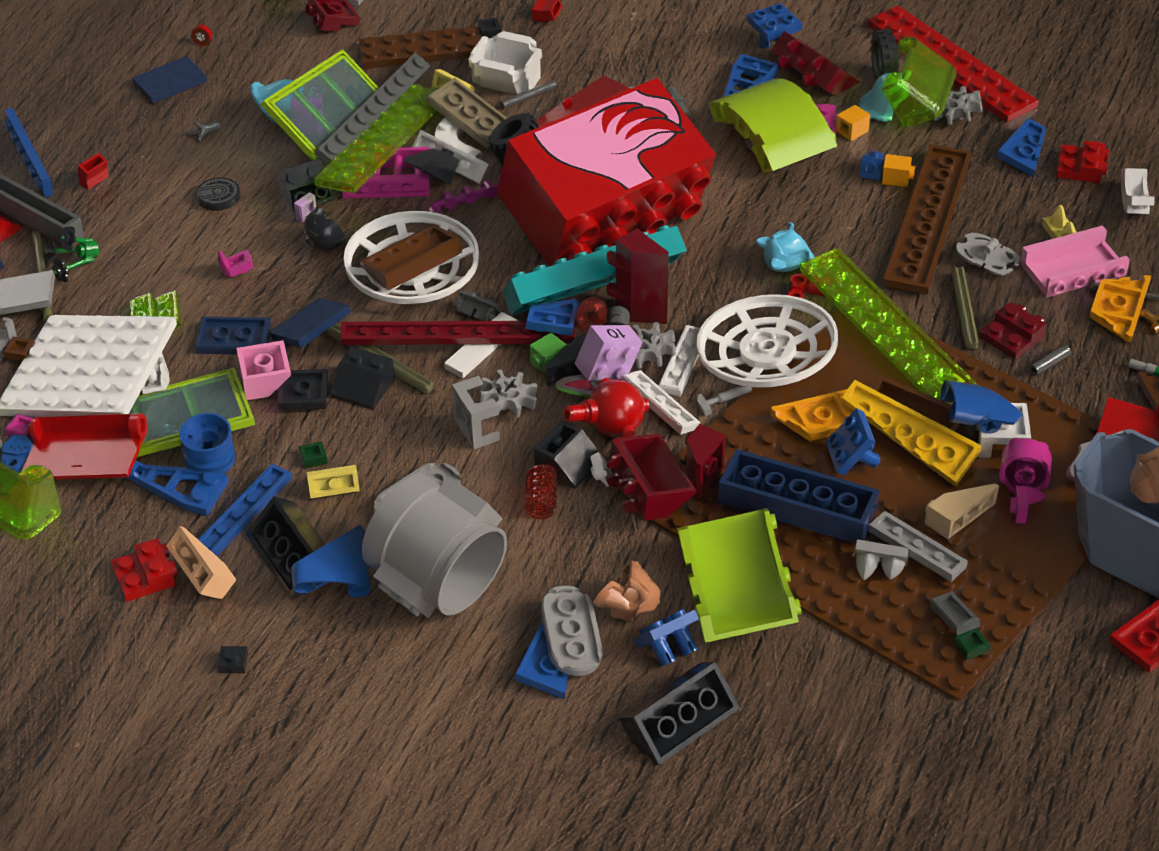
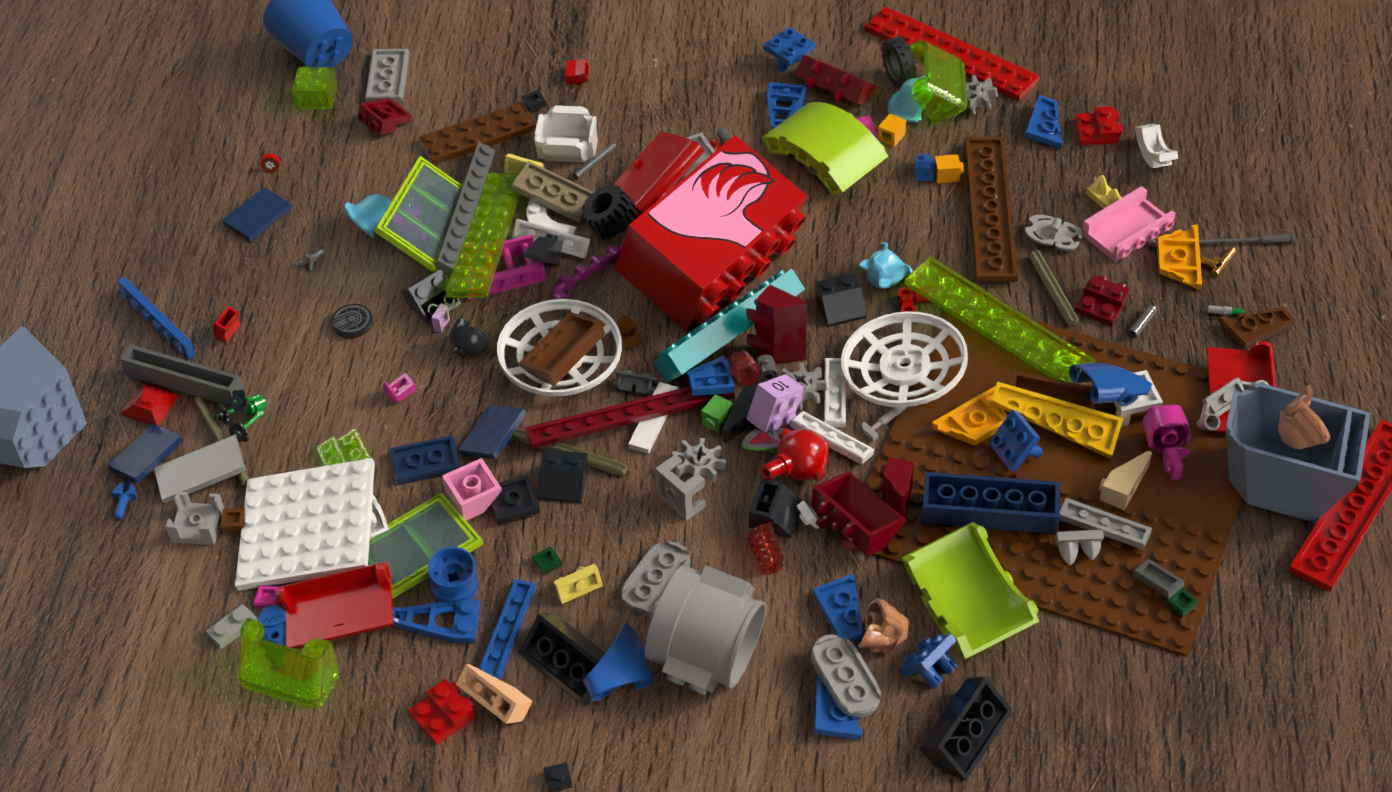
camera: 15 degrees left, 5 degrees up
none -> reddish brown plate [618,315,642,349]
none -> blue wing [812,573,863,642]
none -> black slope [815,273,867,327]

